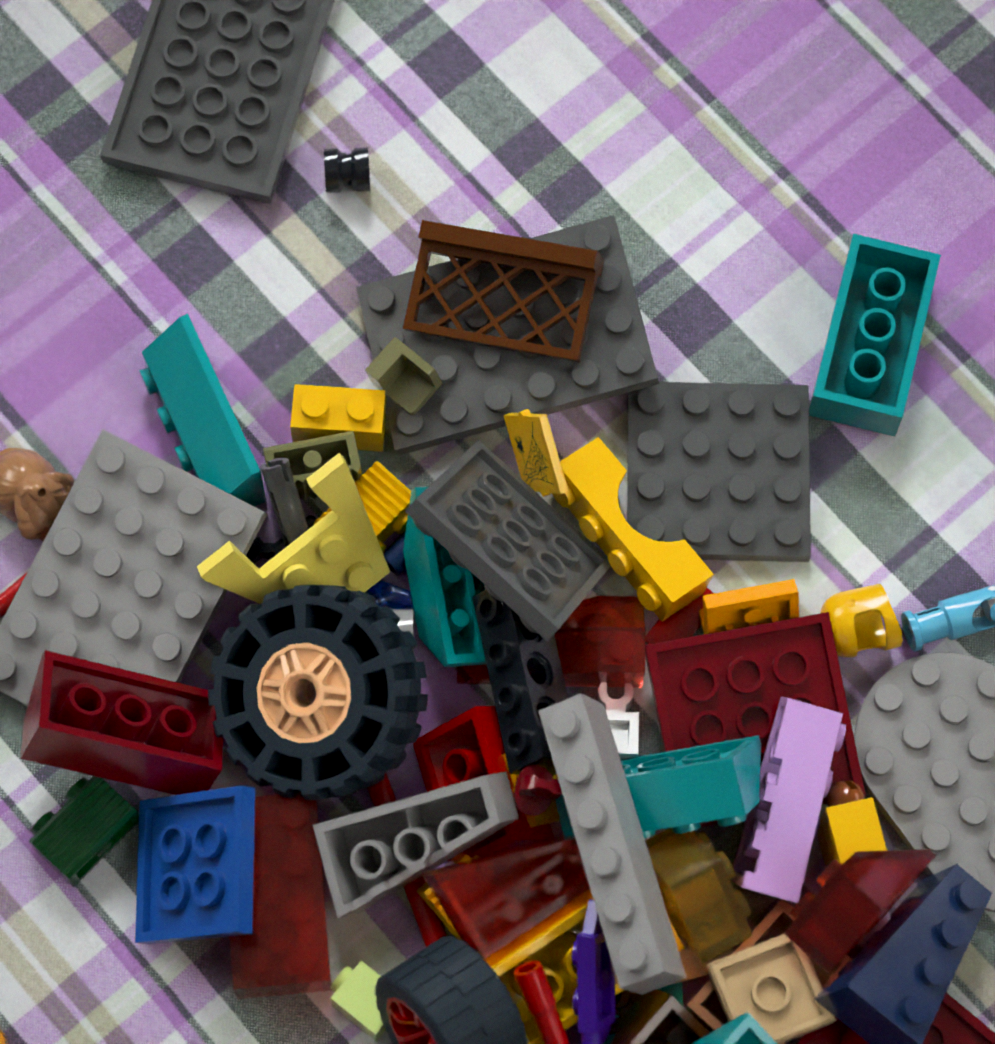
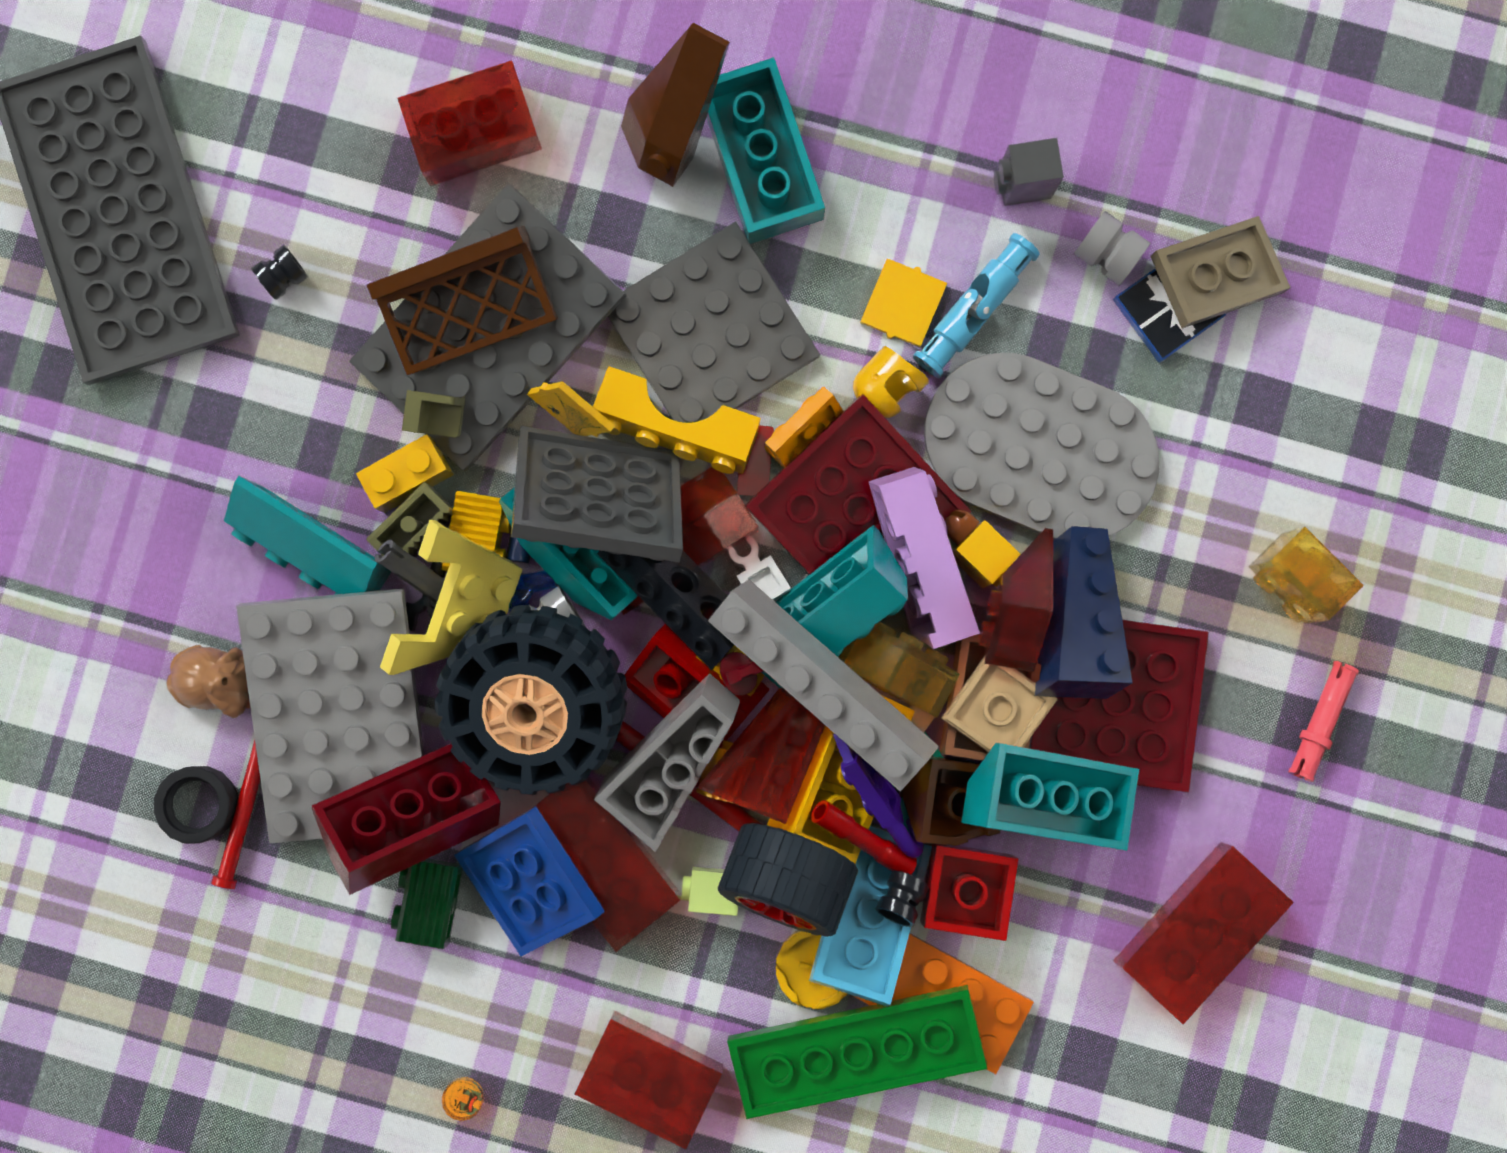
camera: 30 degrees left, 15 degrees up
none -> clear red brick [397,60,542,186]
none -> reddish brown wedge [621,23,730,187]
none -> yellow piece [860,258,947,347]

